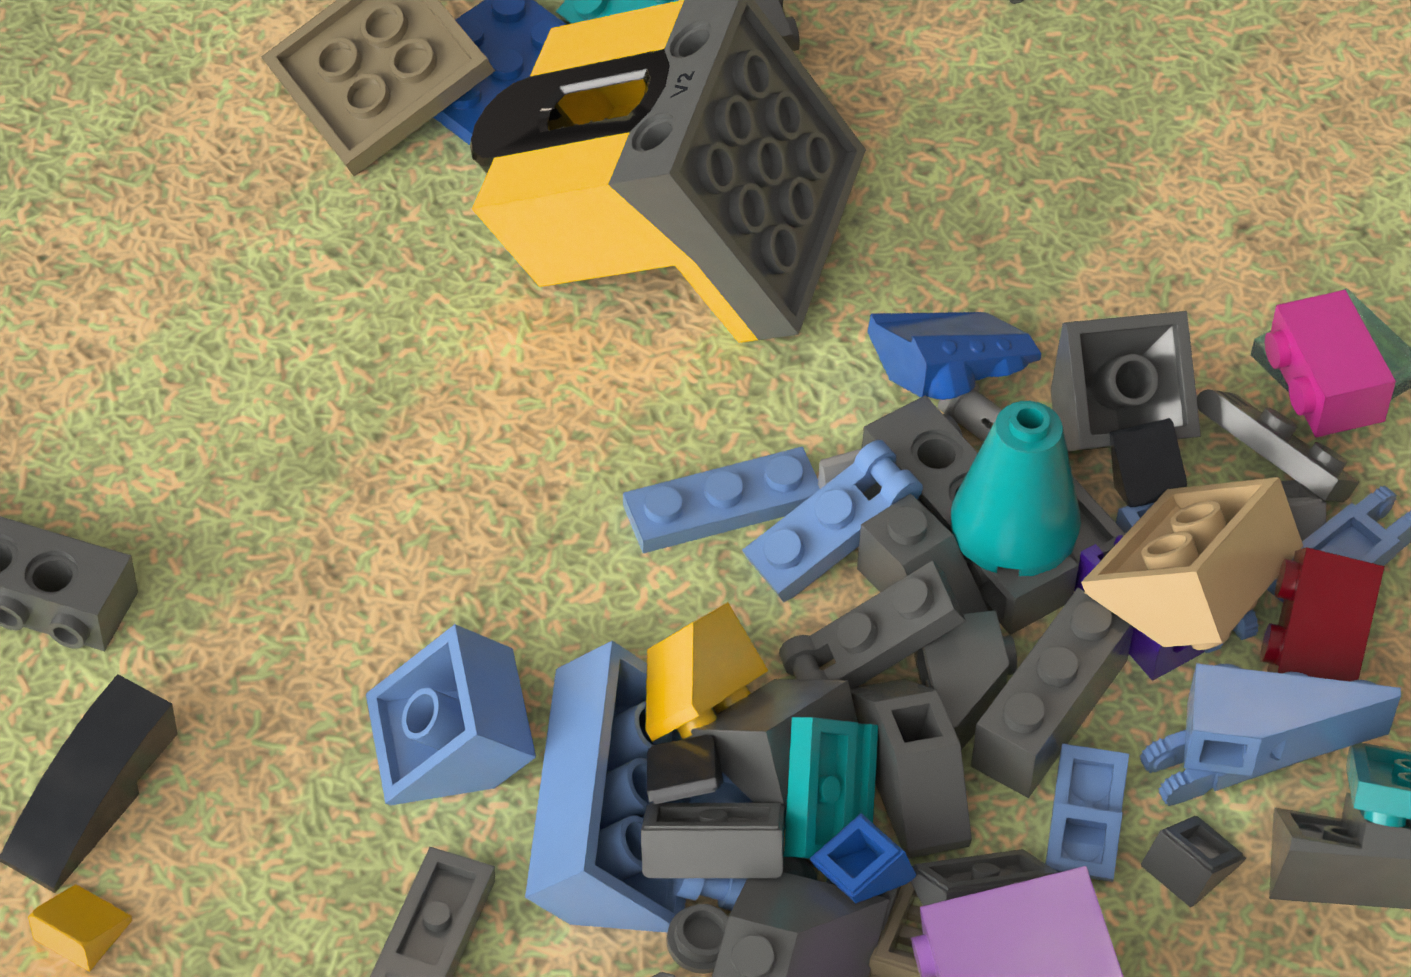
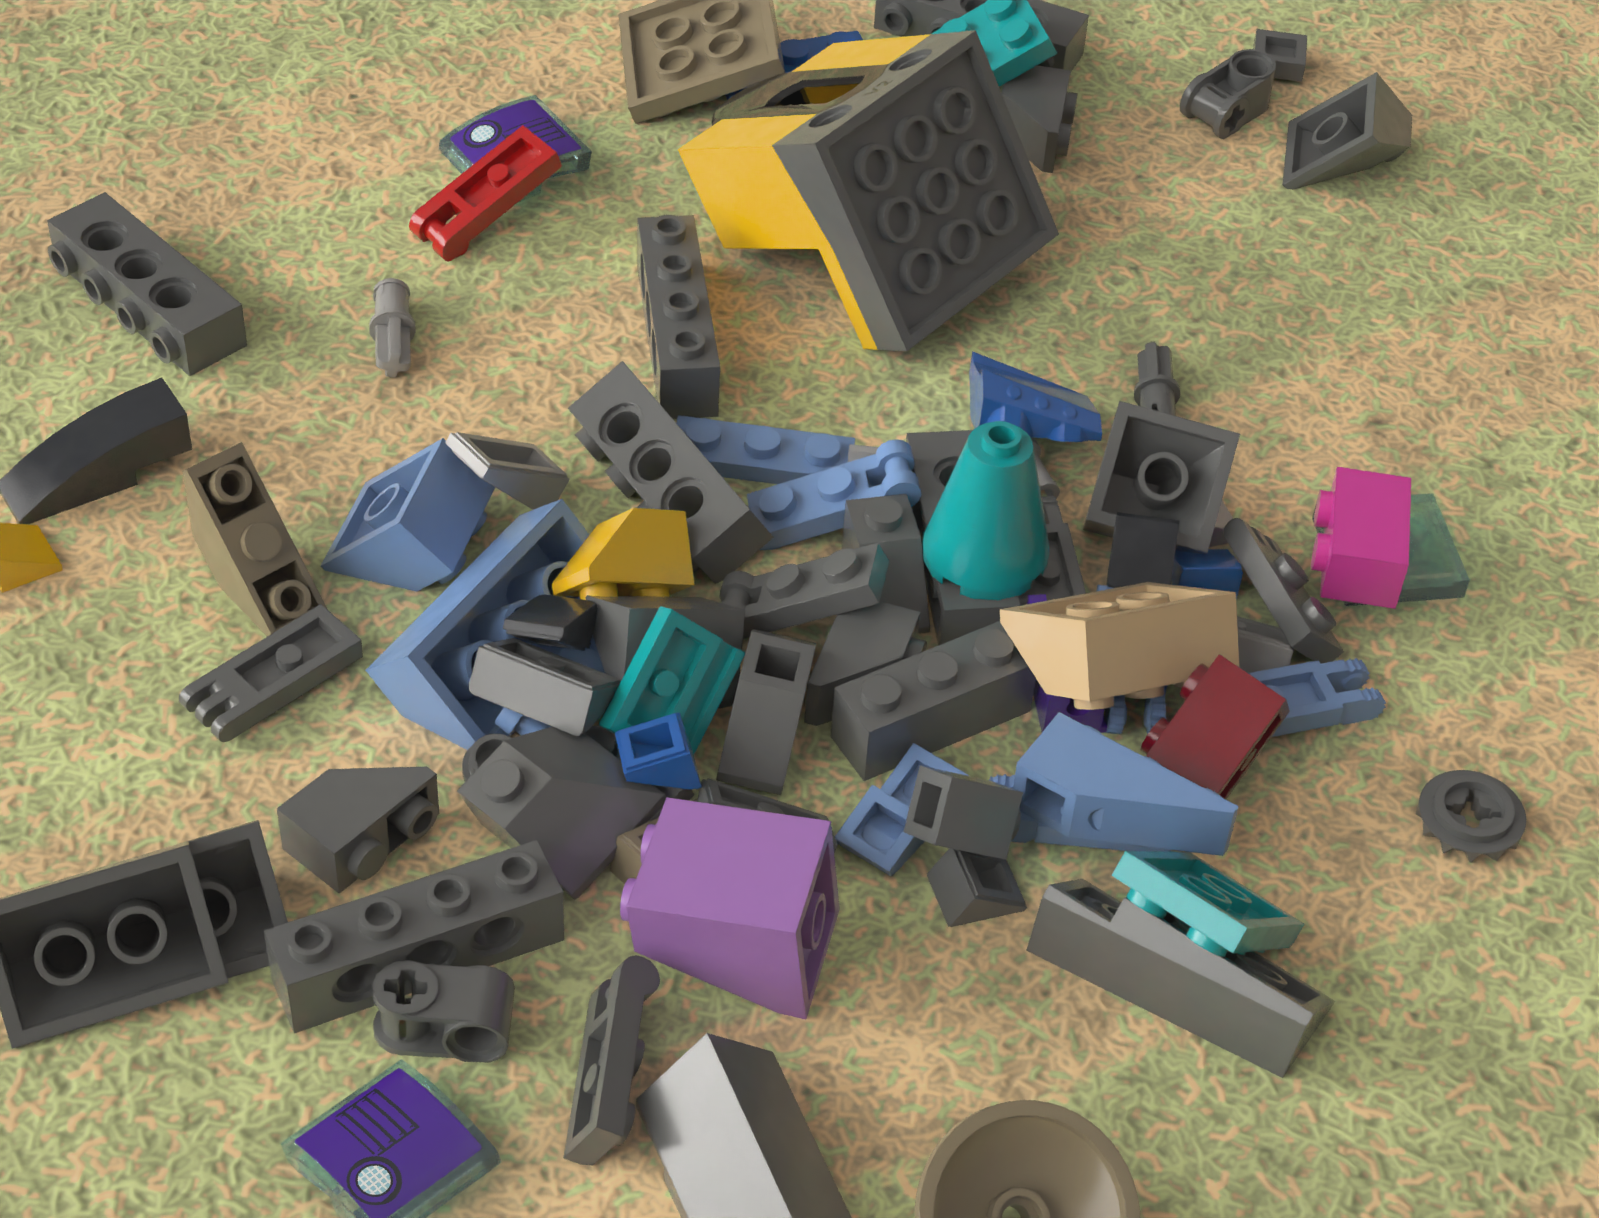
camera: 25 degrees right, 5 degrees down
none -> dark tan slope [183,442,328,636]
none -> light grey axle [369,278,416,377]
none -> red plate [409,125,562,262]
none -> slope [439,95,592,202]
none -> light grey slope [445,432,570,510]
none -> dark grey brick [568,361,774,584]
none -> dark grey brick [637,215,720,419]
none -> dark grey brick [903,765,1023,860]
none -> dark grey axle [1134,341,1180,416]
none -> blue slope [1171,549,1243,599]

